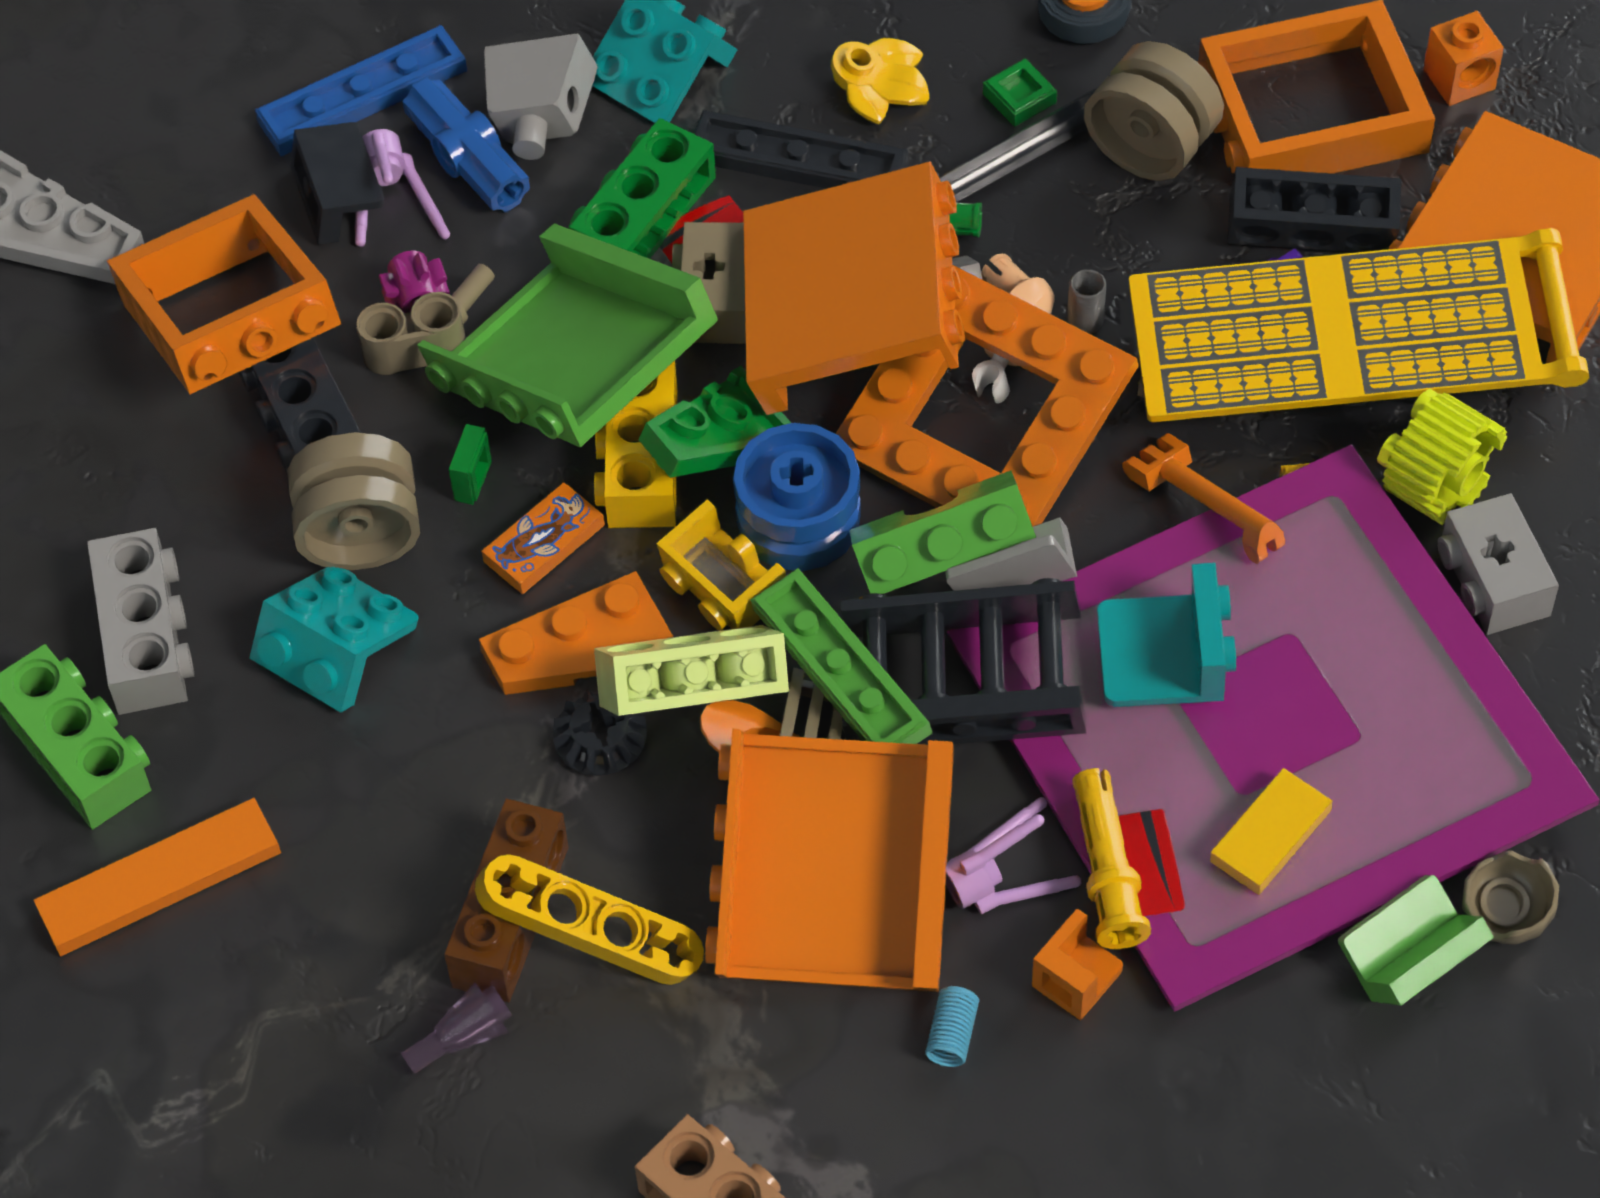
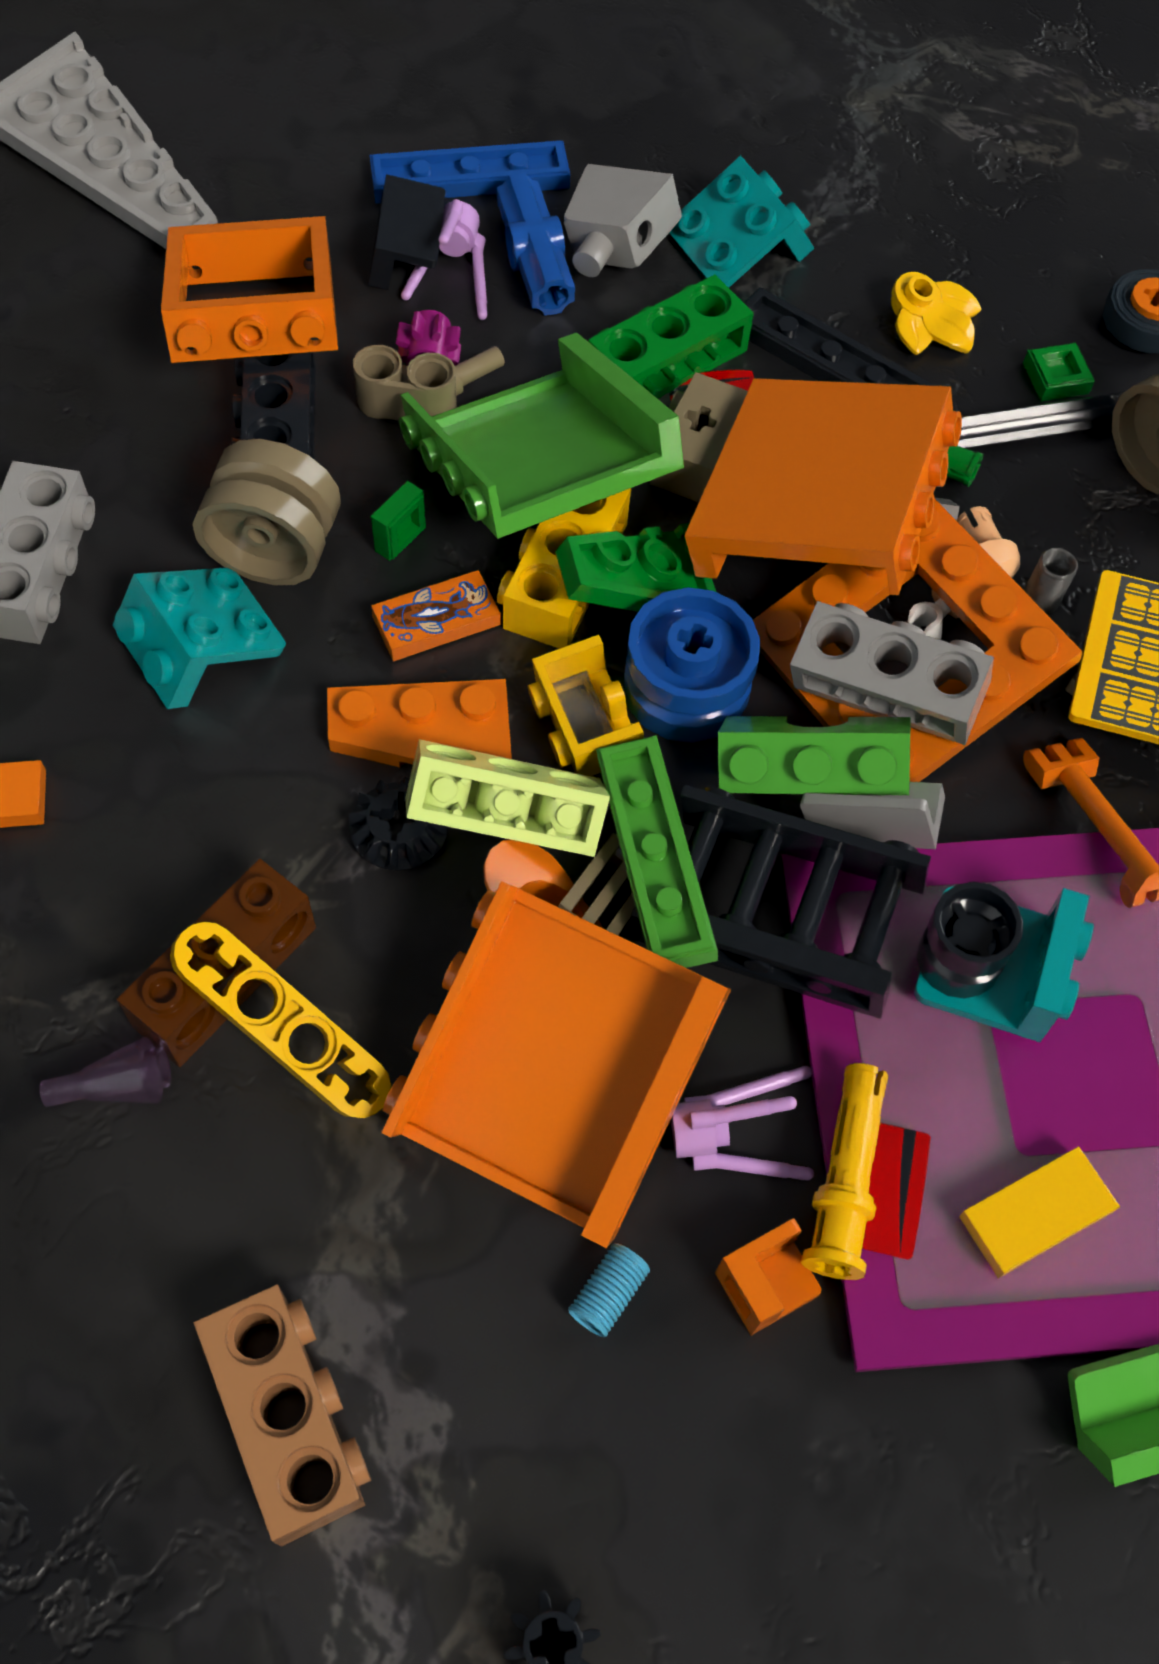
camera: 15 degrees right, 5 degrees up
none -> light grey brick [790,601,994,745]
none -> black wheel [917,881,1023,999]

